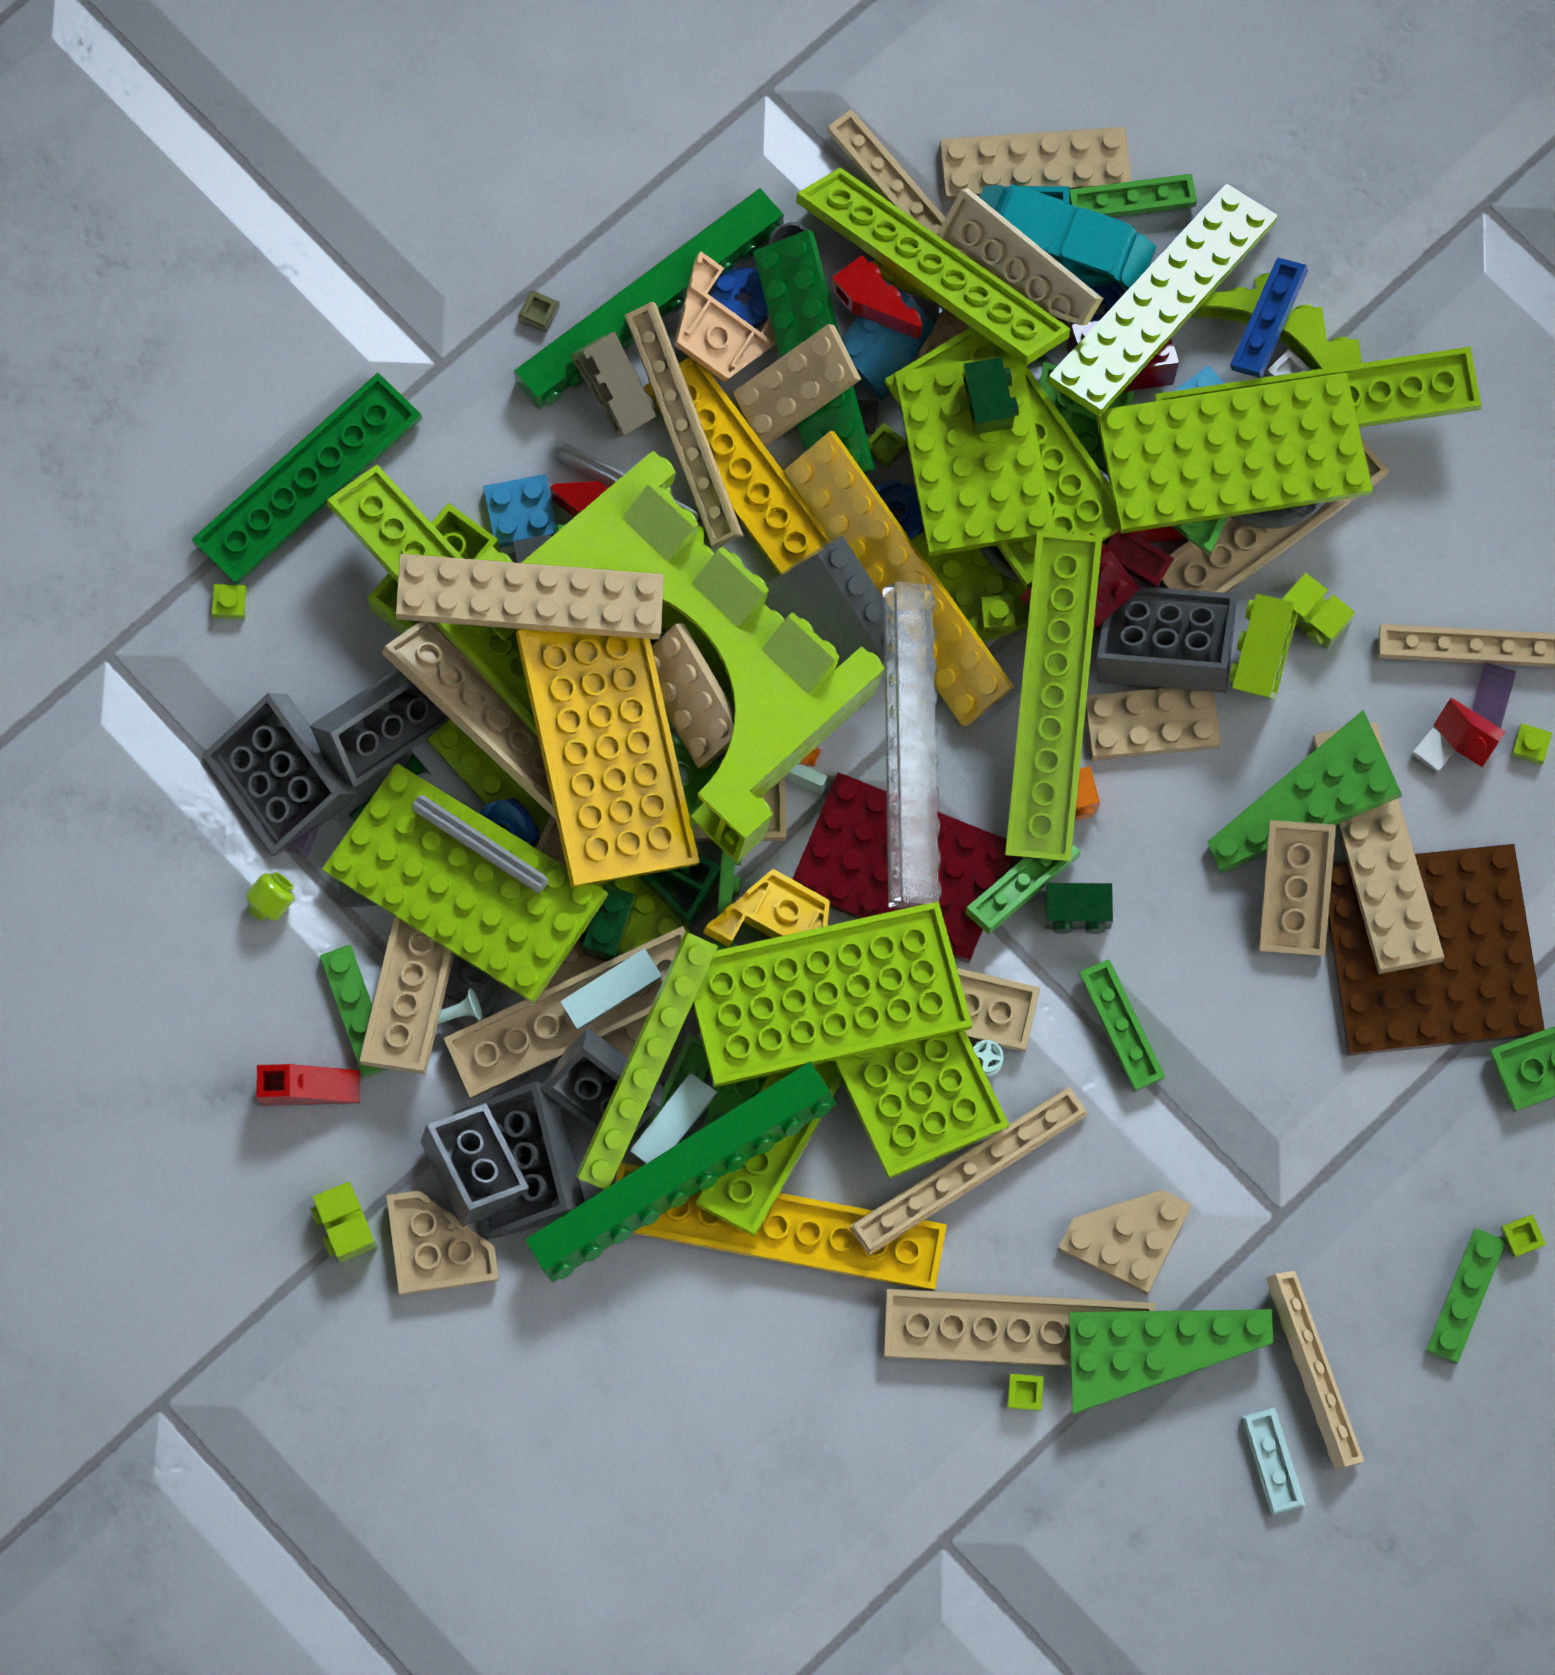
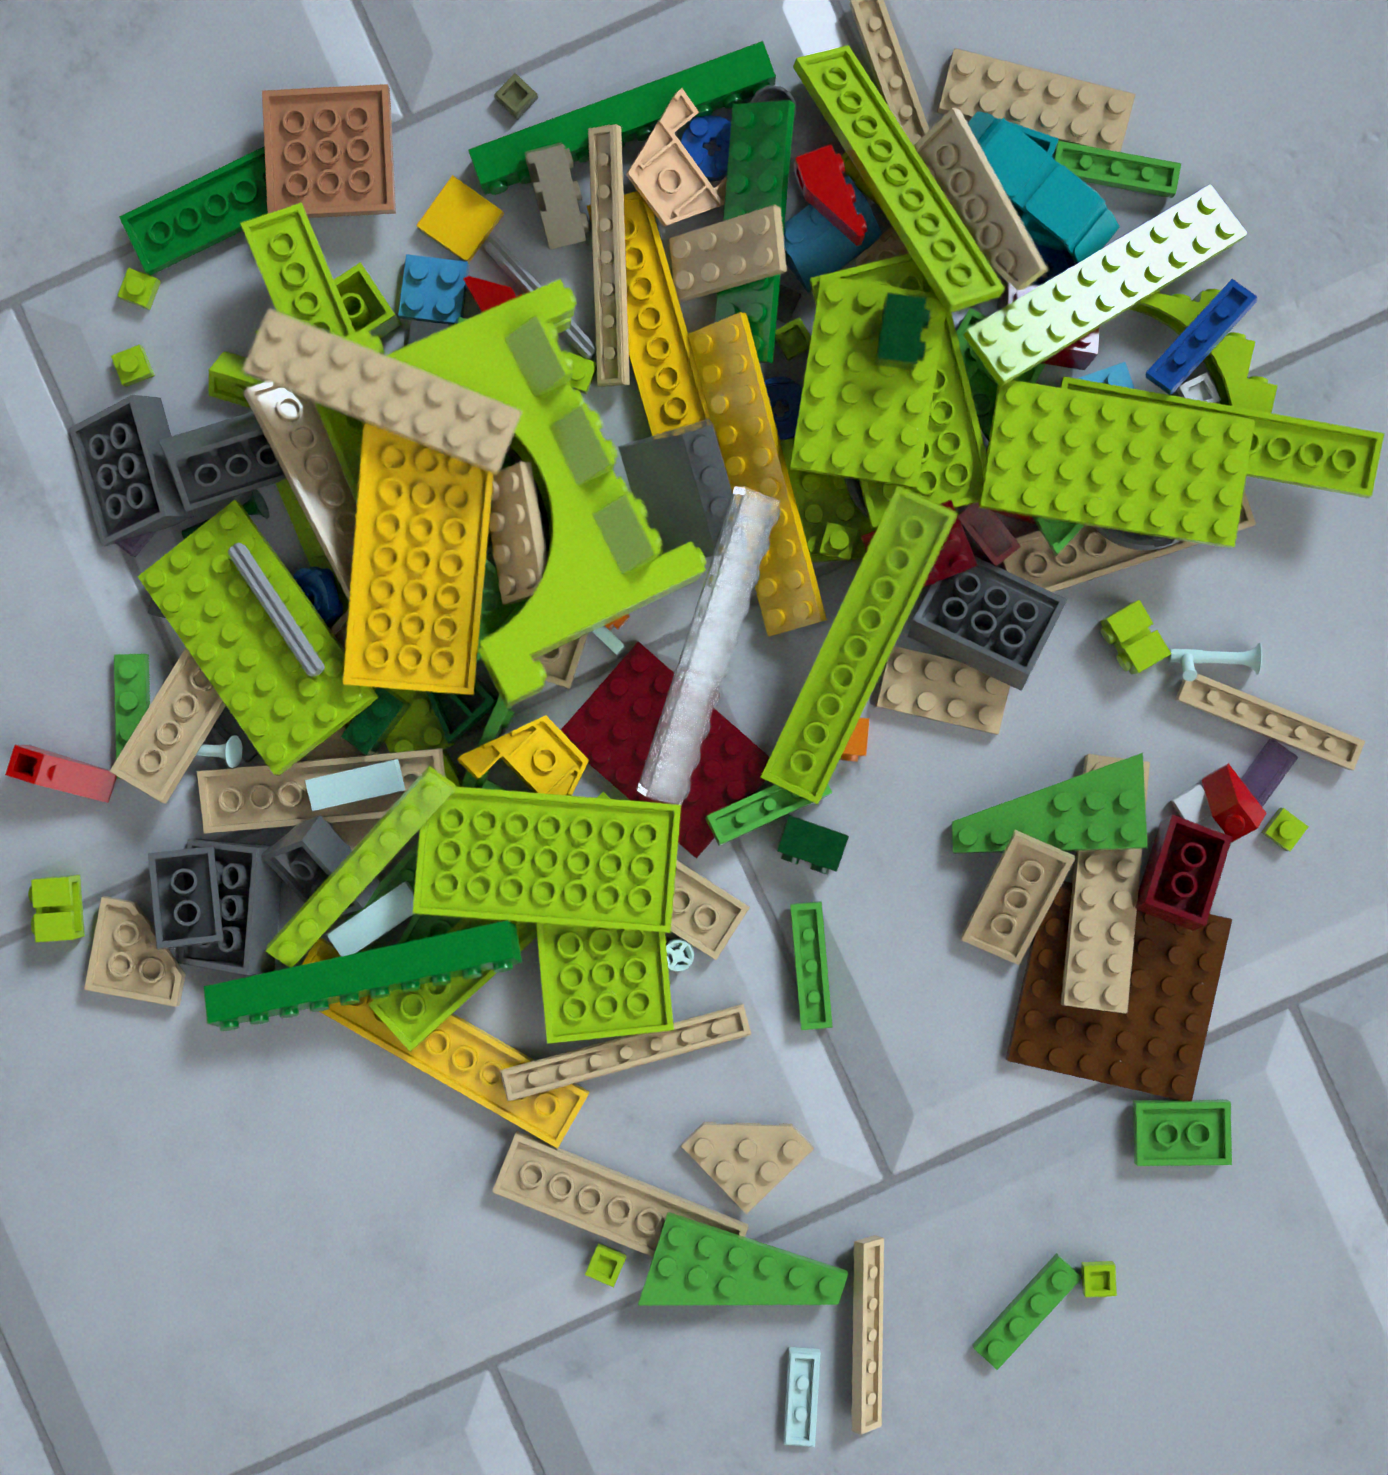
camera: 20 degrees right, 15 degrees up
lime head [246,872,295,921] -> none
lime brick [1229,593,1300,701] -> none
none -> lime plate [111,344,155,387]
none -> lime panel [209,351,264,408]
none -> nougat plate [262,84,396,218]
none -> yellow tile [416,175,504,263]
none -> dark red brick [1135,814,1233,931]
none -> light aqua piece [1169,643,1262,681]

